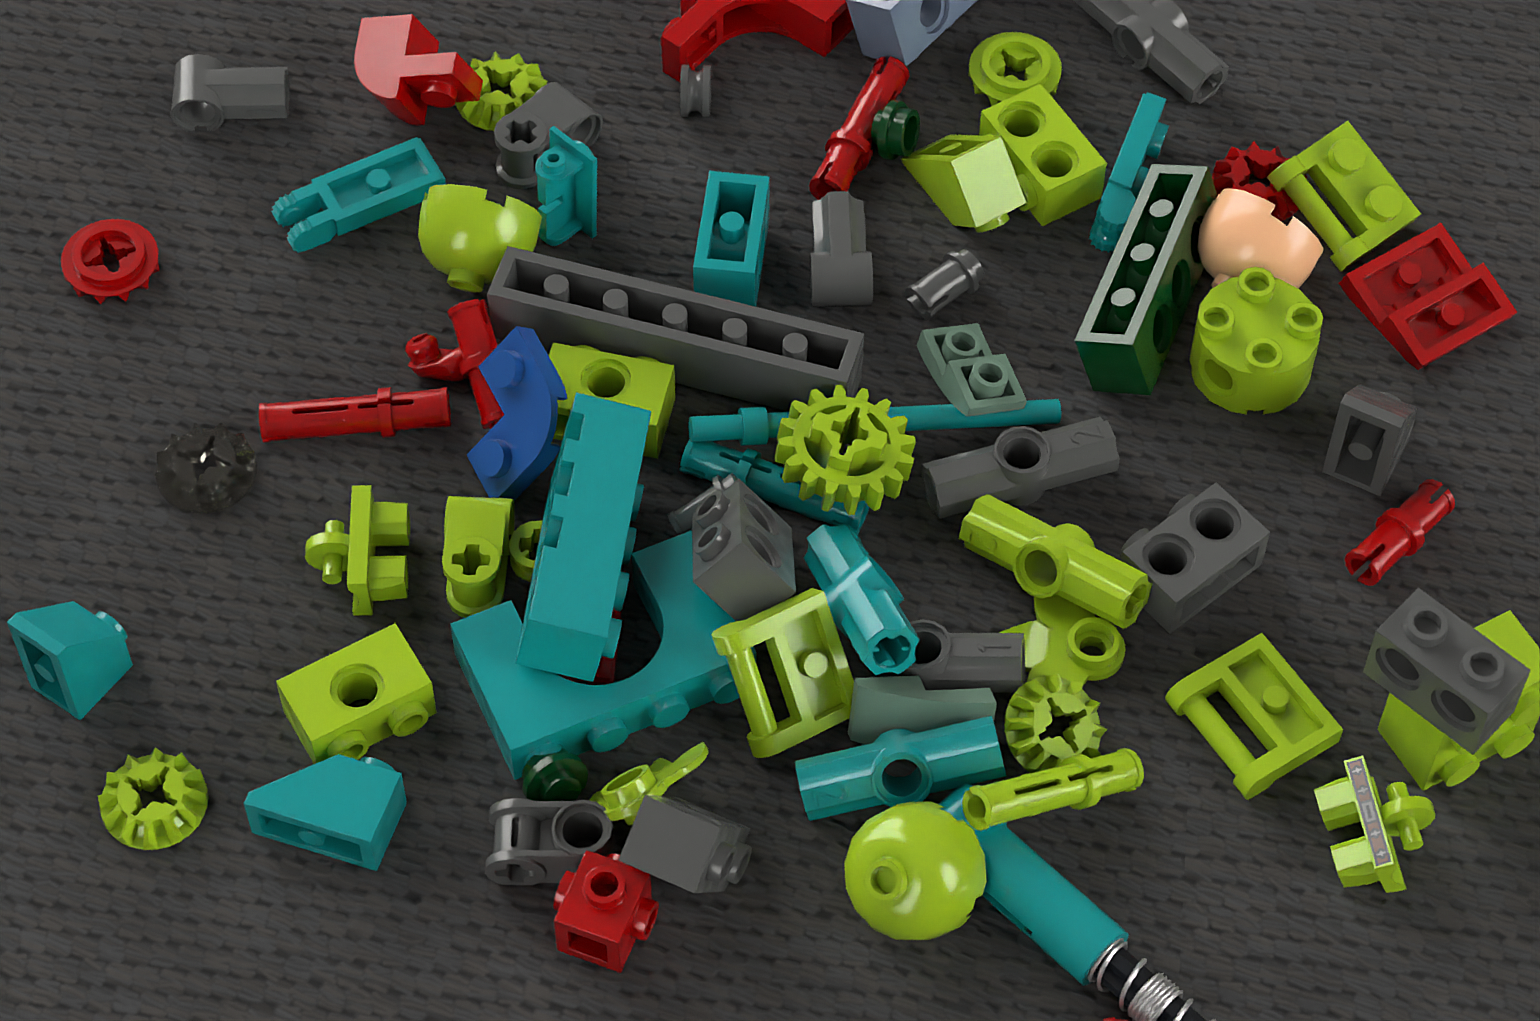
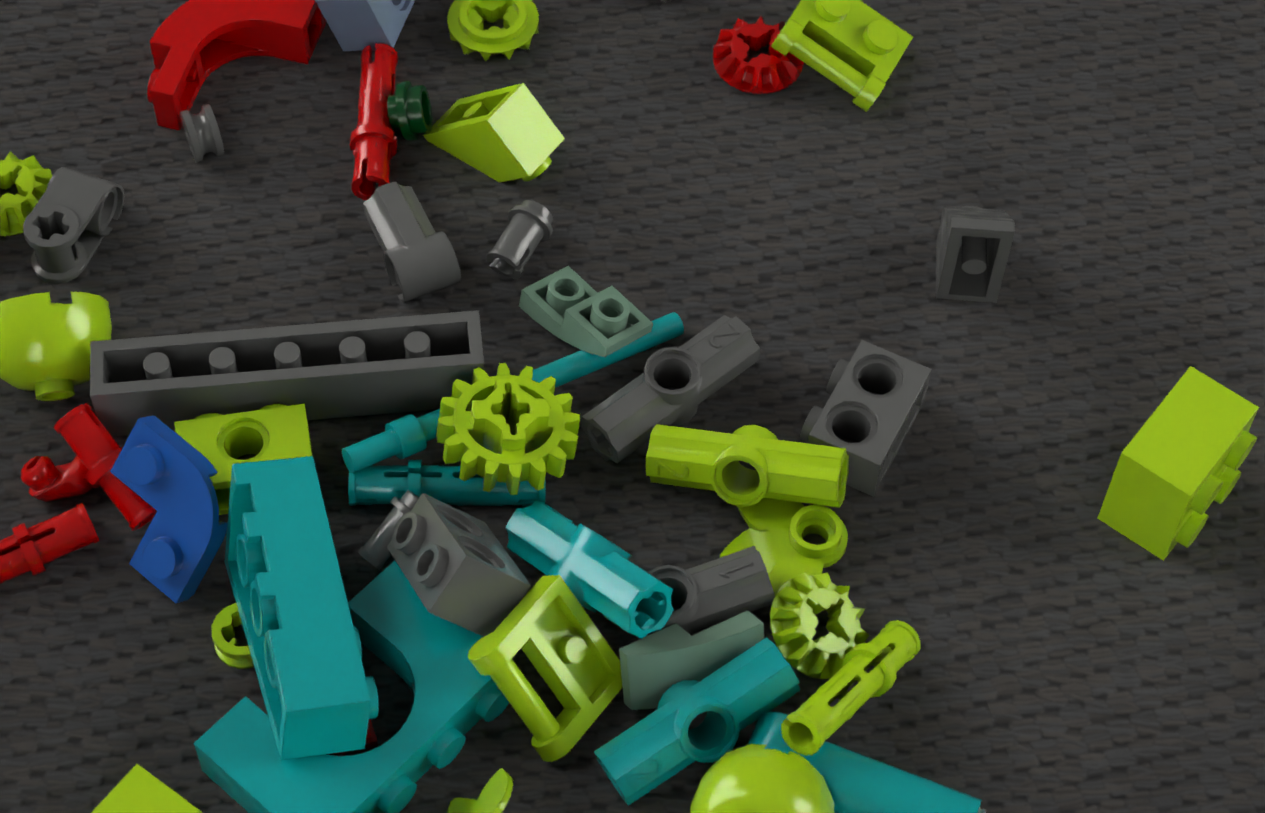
camera: 25 degrees left, 0 degrees up
lime hips [305,485,411,616] -> none
lime piece [442,496,515,618] -> none
teal hinge [535,126,597,246] -> none
teal brick [693,171,770,307] -> none
lime brick [979,83,1107,226] -> none
dark green brick [1075,164,1217,395] -> none
teal hinge [1089,92,1169,253] -> none
lime plate [1165,633,1343,800] -> none
lime brick [1190,267,1323,414] -> none
light nougat cylinder [1197,188,1323,289] -> none
lime hips [1314,755,1435,893] -> none
red slope [1338,223,1517,370] -> none
red pin [1345,479,1455,586] -> none
dark grey brick [1363,587,1531,755] -> none

